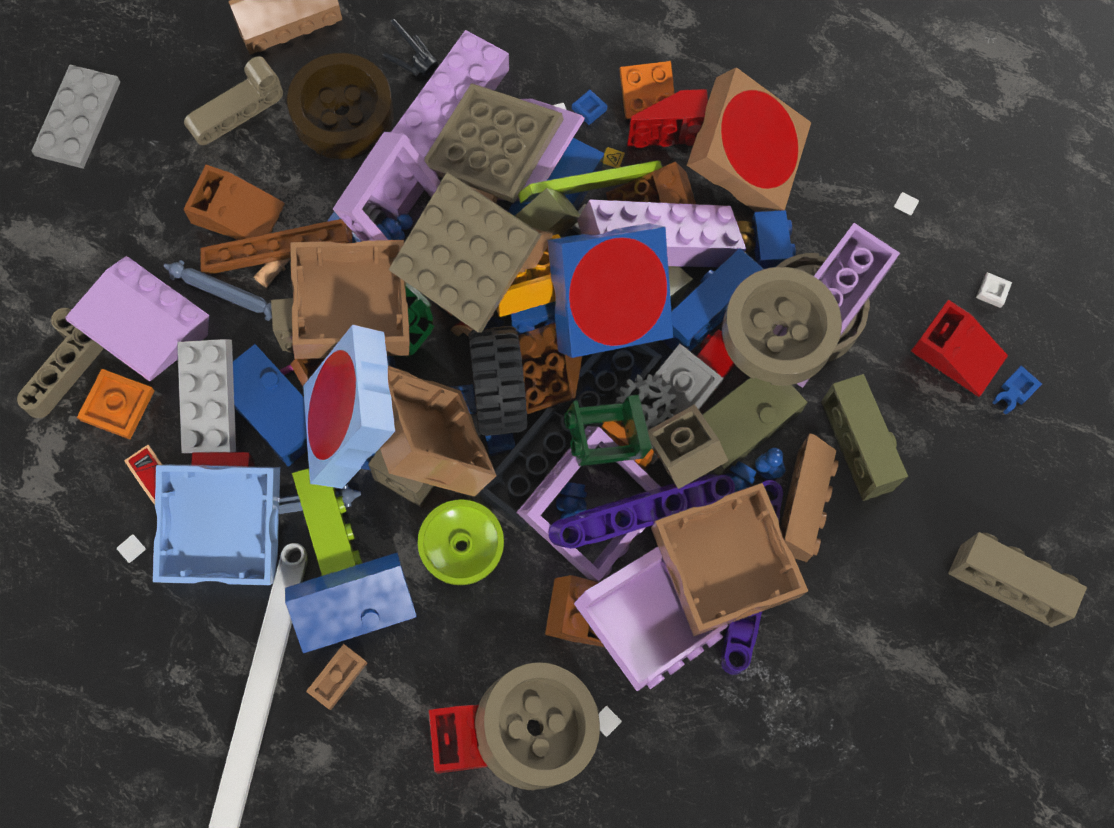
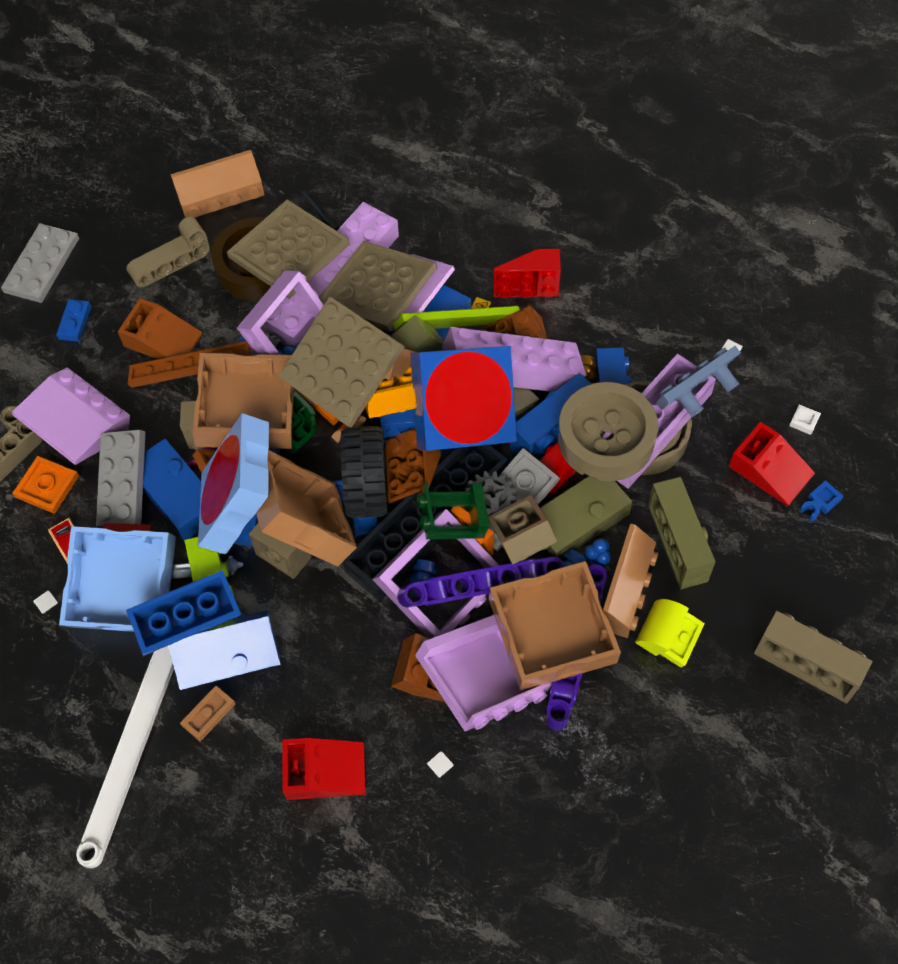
camera: 10 degrees right, 10 degrees down
sand blue wheel [164,260,272,321] -> none
light nougat axle [254,258,291,288] -> none
lime dish [418,500,504,585] -> none
dark tan brick [475,663,600,790] -> none
blue tile [572,90,607,125] -> none
orange plate [619,61,674,120] -> none
tile [687,68,811,212] -> none
none -> blue plate [56,299,91,342]
none -> blue slope [126,570,241,656]
none -> dark tan plate [227,200,350,299]
none -> neon yellow brick [635,599,705,667]
none -> sand blue plate [656,346,741,417]

